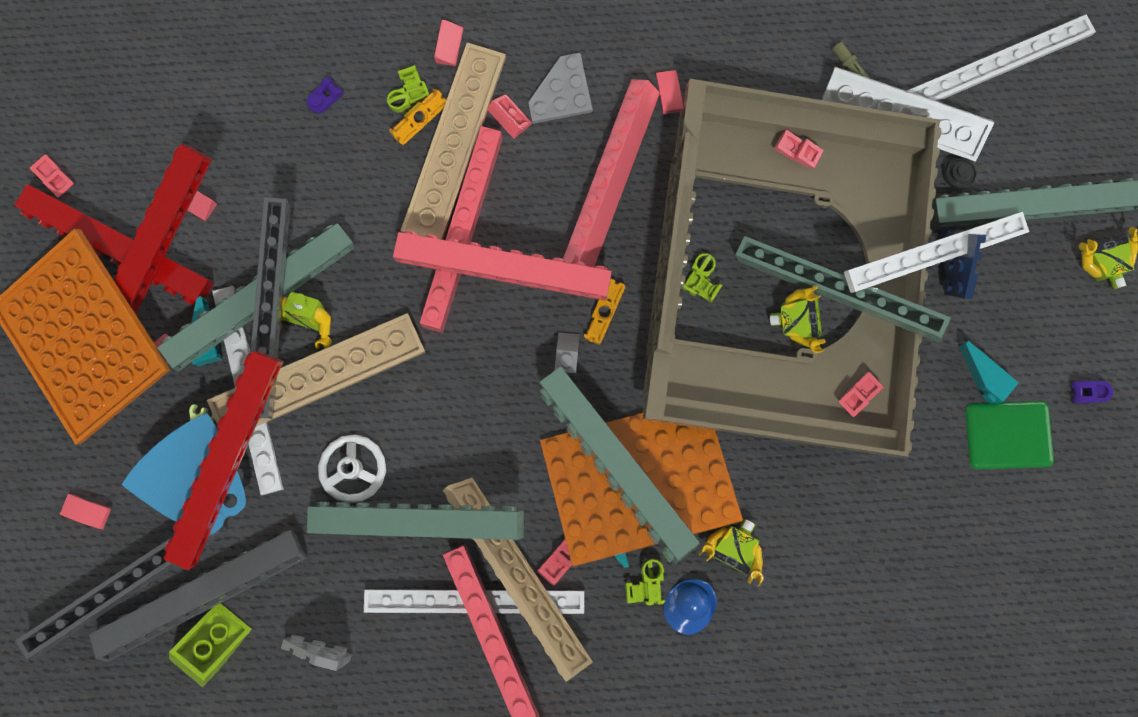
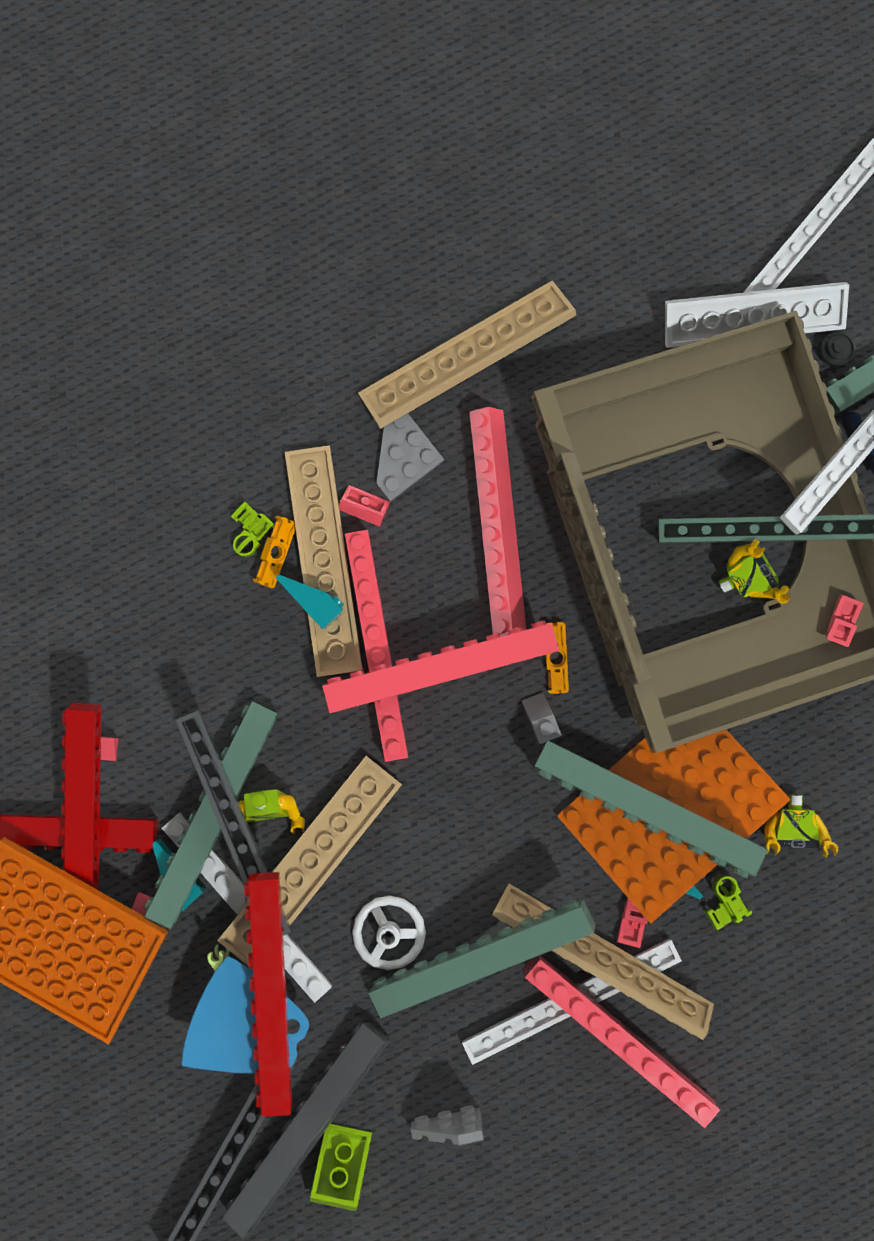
camera: 25 degrees left, 5 degrees up
coral slope [60,494,111,530] -> none
dark purple plate [307,77,344,114] -> none
coral slope [435,20,463,66] -> none
coral slope [656,70,683,114] -> none
blue hat [664,579,717,635] -> none
lime piece [682,254,722,302] -> none
coral slope [774,129,824,169] -> none
olive pin [832,42,869,78] -> none
none -> teal slope [275,575,344,630]
none -> tan plate [358,281,576,429]

